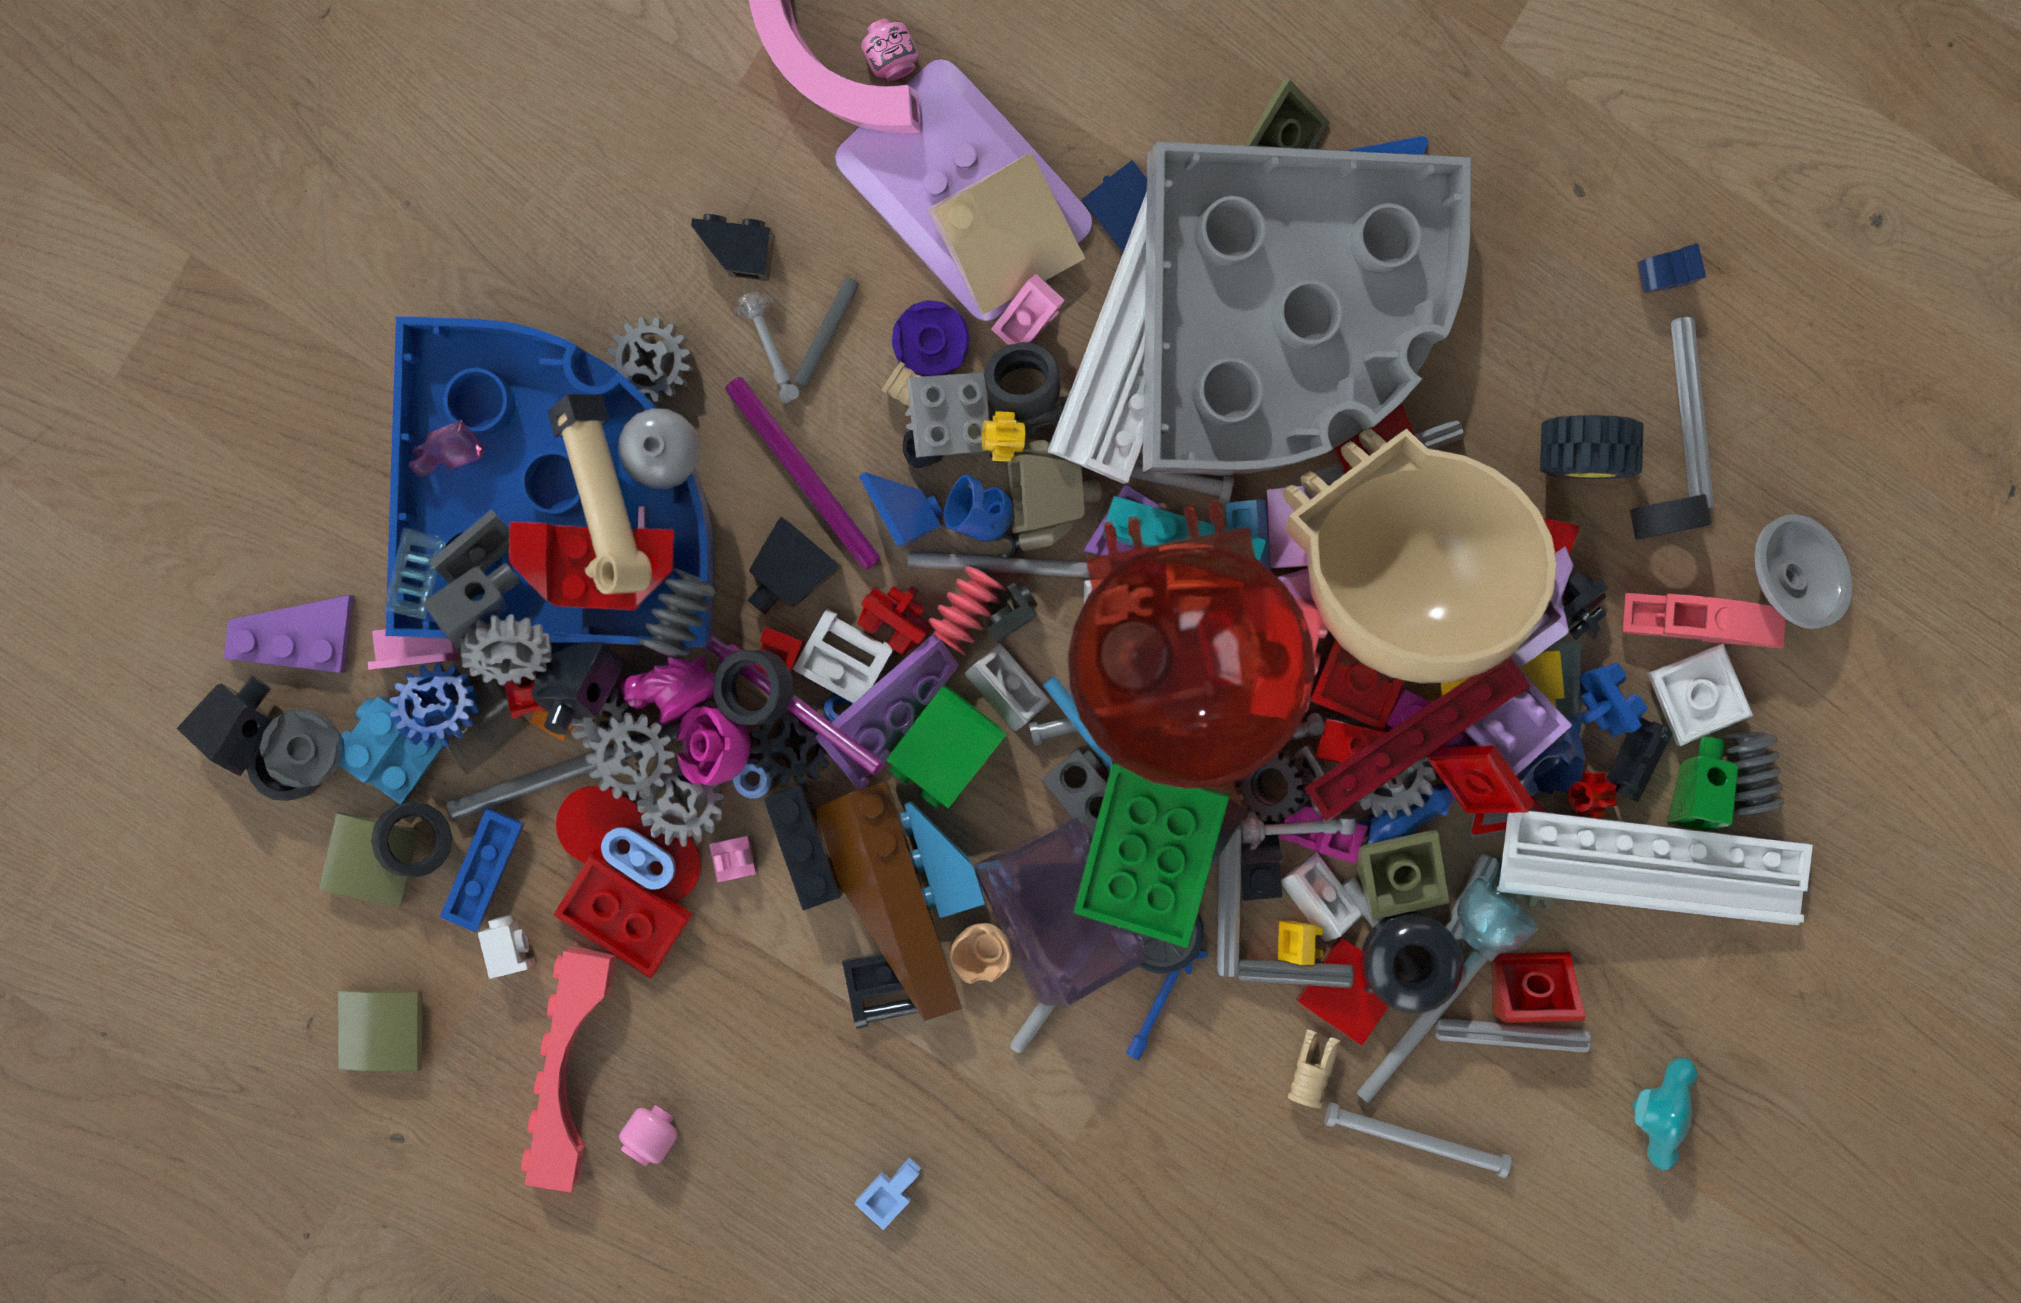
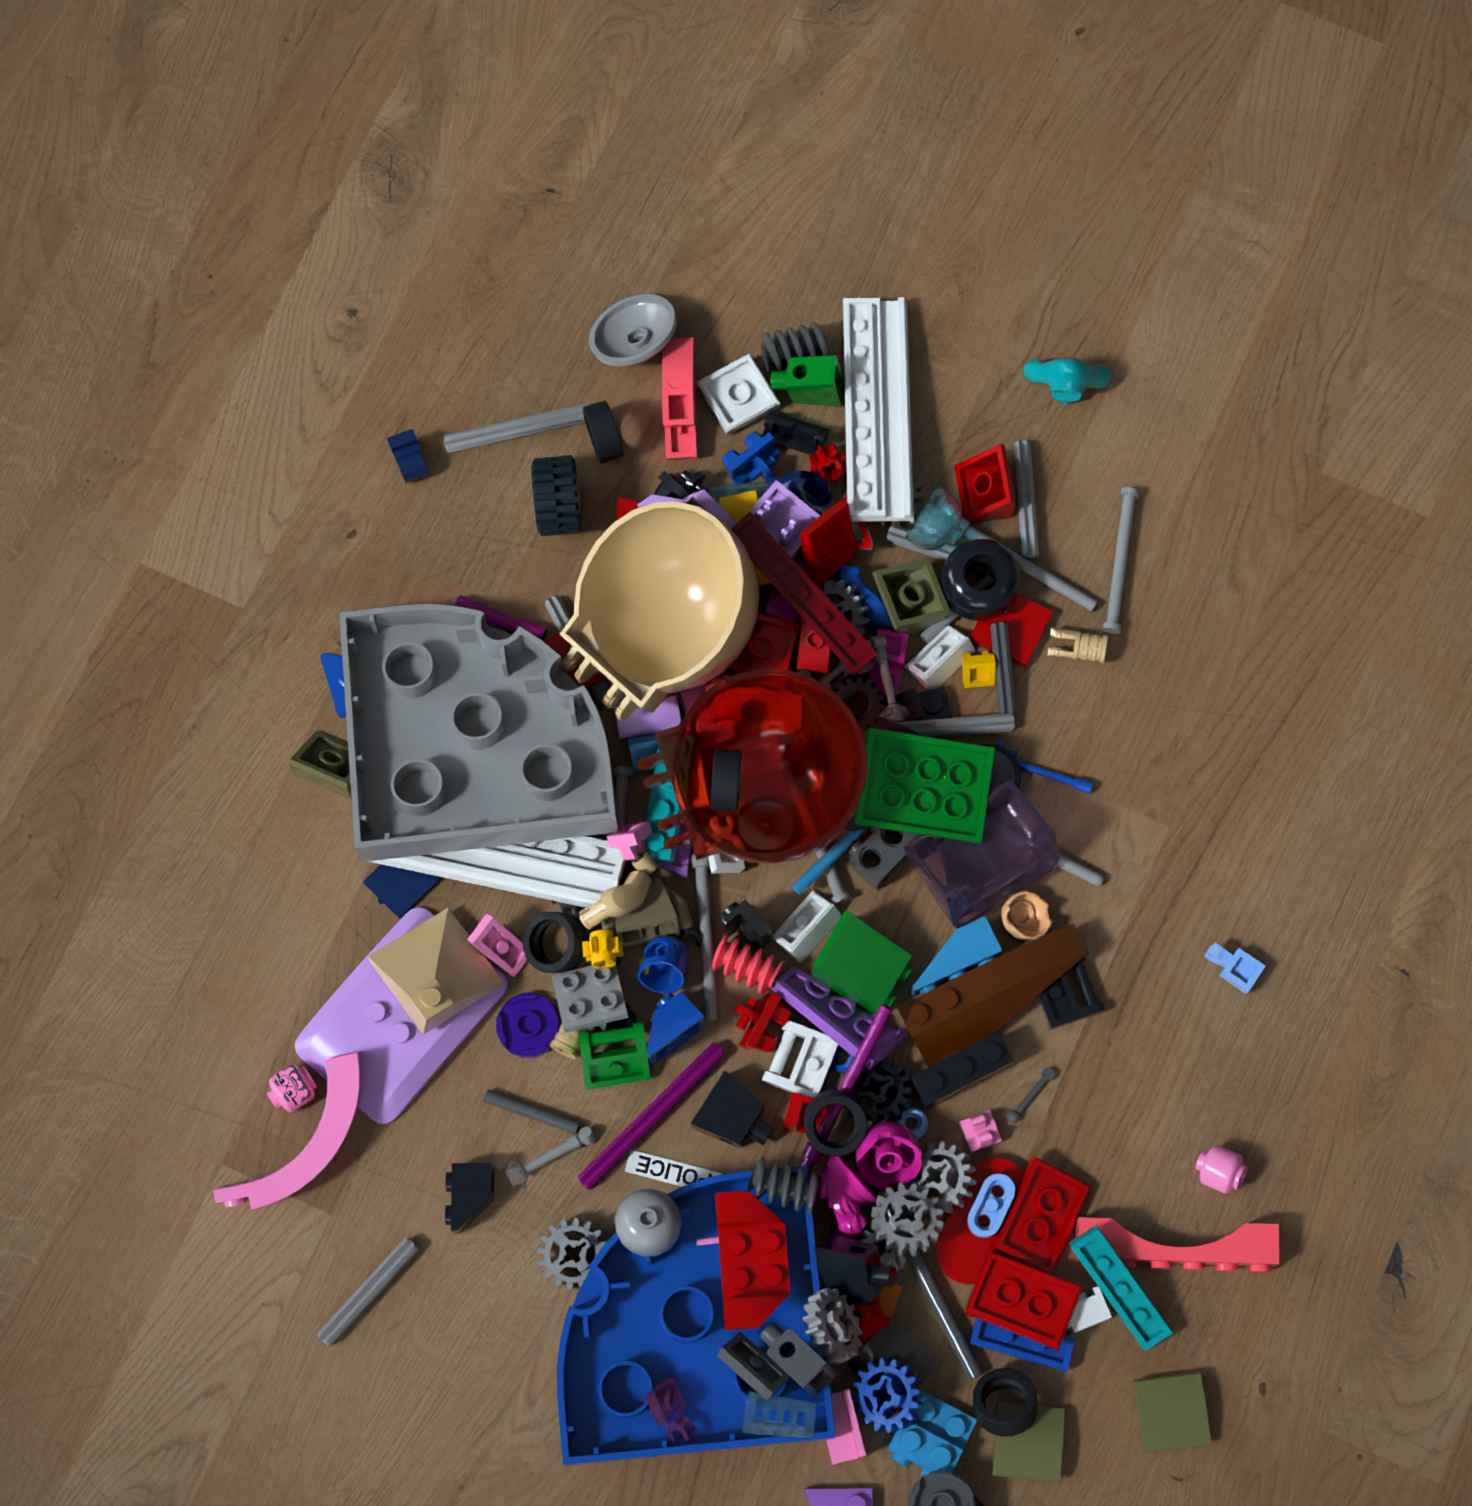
camera: 100 degrees left, 15 degrees down
tan piece [547,394,651,594] -> none
none -> light grey axle [317,1238,418,1346]
none -> magenta piece [455,595,548,641]
none -> green plate [578,1022,651,1090]
none -> tan arm [579,852,657,929]
none -> bright pink tile [607,821,652,860]
none -> white sticker [624,1150,722,1187]
none -> black tyre [711,749,742,812]
none -> red tile [964,1250,1084,1351]
none -> dark grey hinge [1007,1068,1055,1123]
none -> teal plate [1069,1225,1173,1351]

